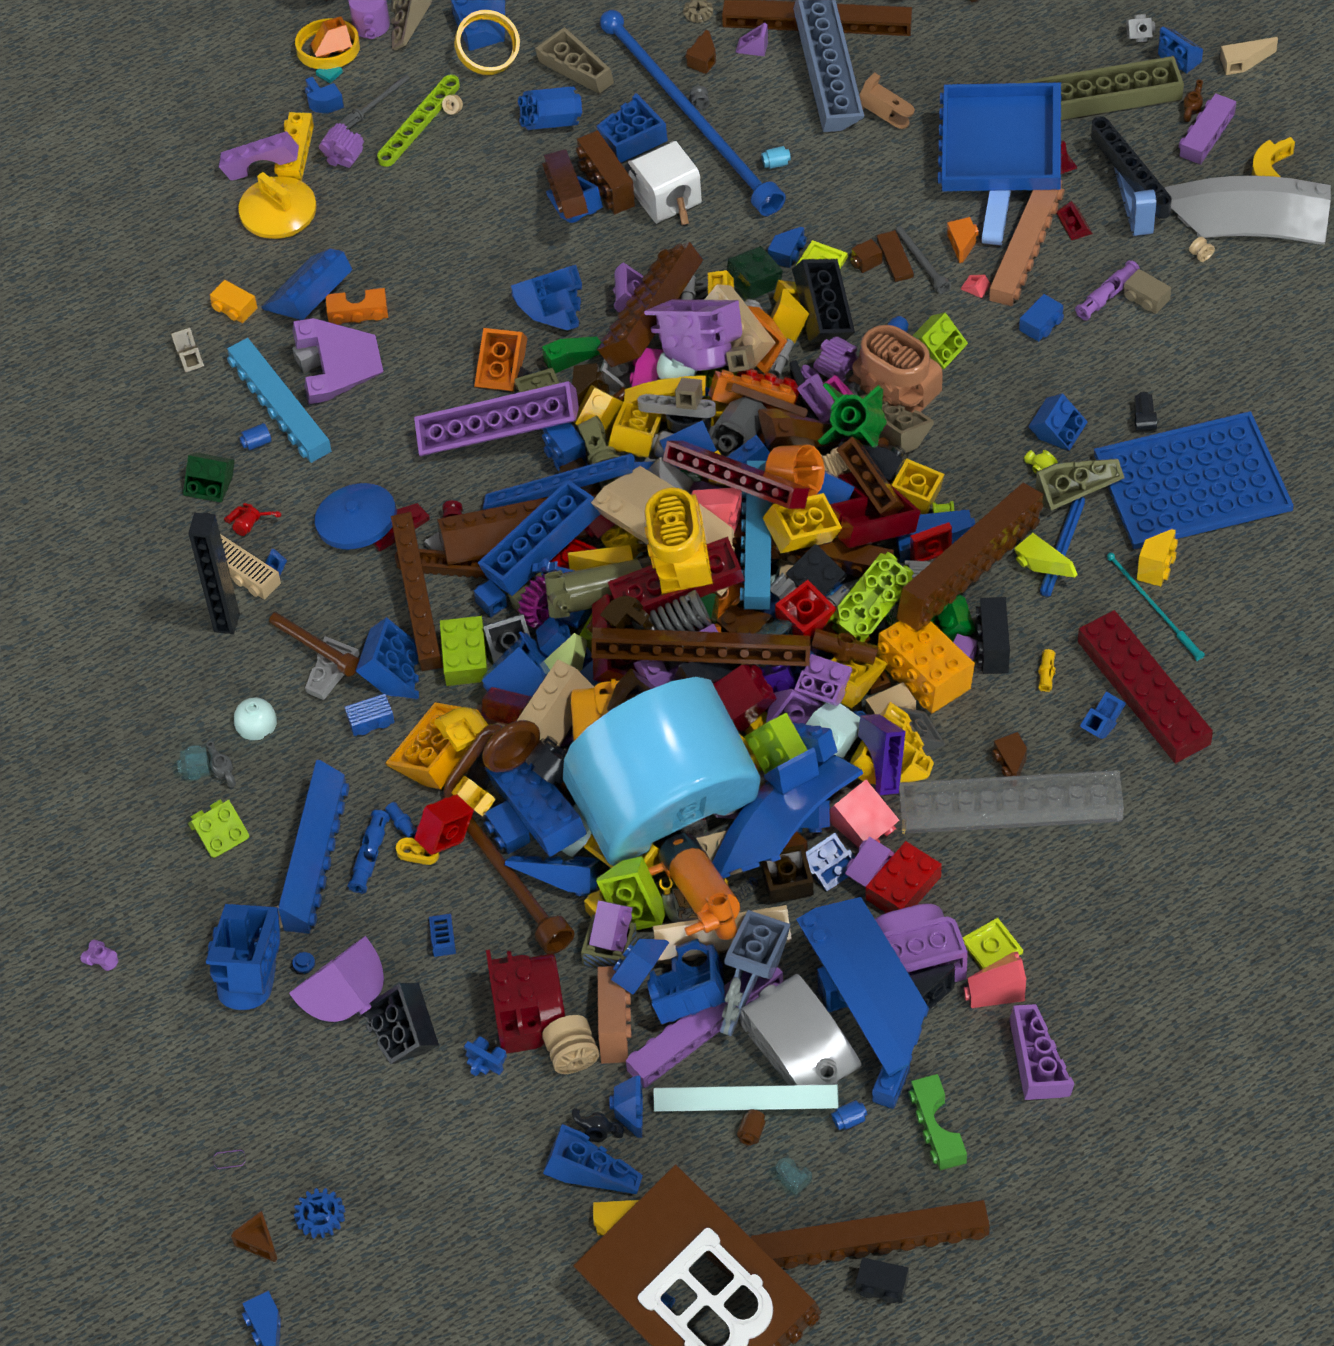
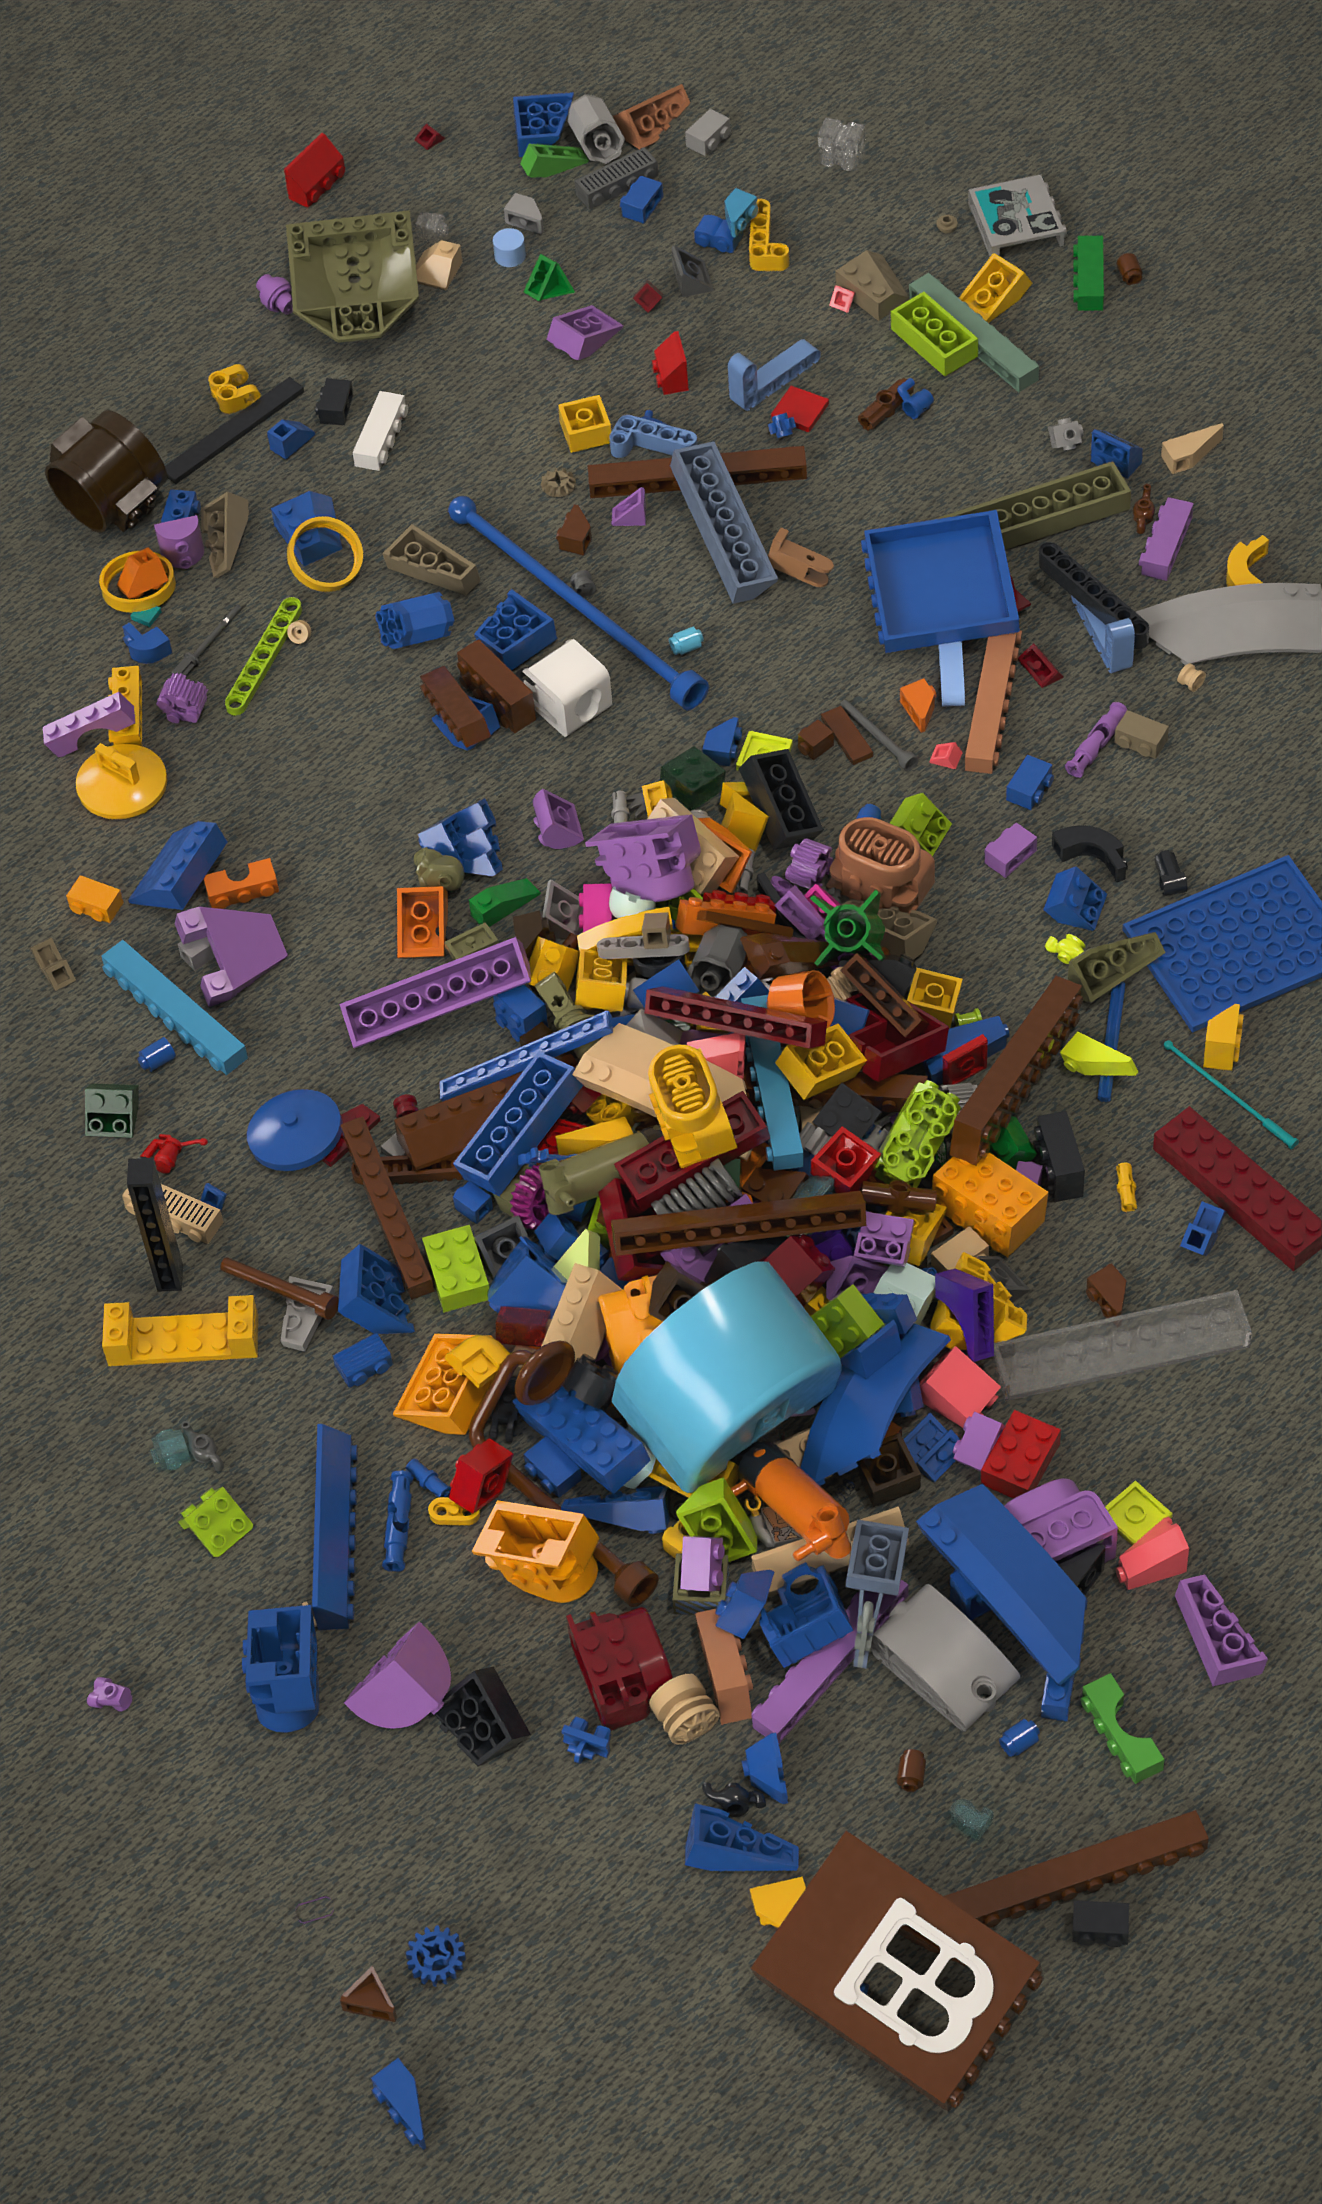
camera: 10 degrees left, 0 degrees up
light aqua cylinder [234,697,277,740] -> none
blue plate [292,952,315,973] -> none
blue slope [429,914,456,957] -> none
yellow brick [451,776,496,817] -> none
reddish brown brick [597,242,703,368] -> none
dark brown brick [600,596,654,630] -> none
light aqua tile [654,1084,839,1111] -> none
medium nougat pin [677,197,689,225] -> none
dark tan brick [726,345,756,372] -> none
none -> yellow plate [102,1295,258,1366]
none -> olive head [414,847,465,891]
none -> light orange brick [472,1500,600,1603]
none -> medium lavender brick [984,823,1037,878]
none -> black arch [1052,825,1128,883]

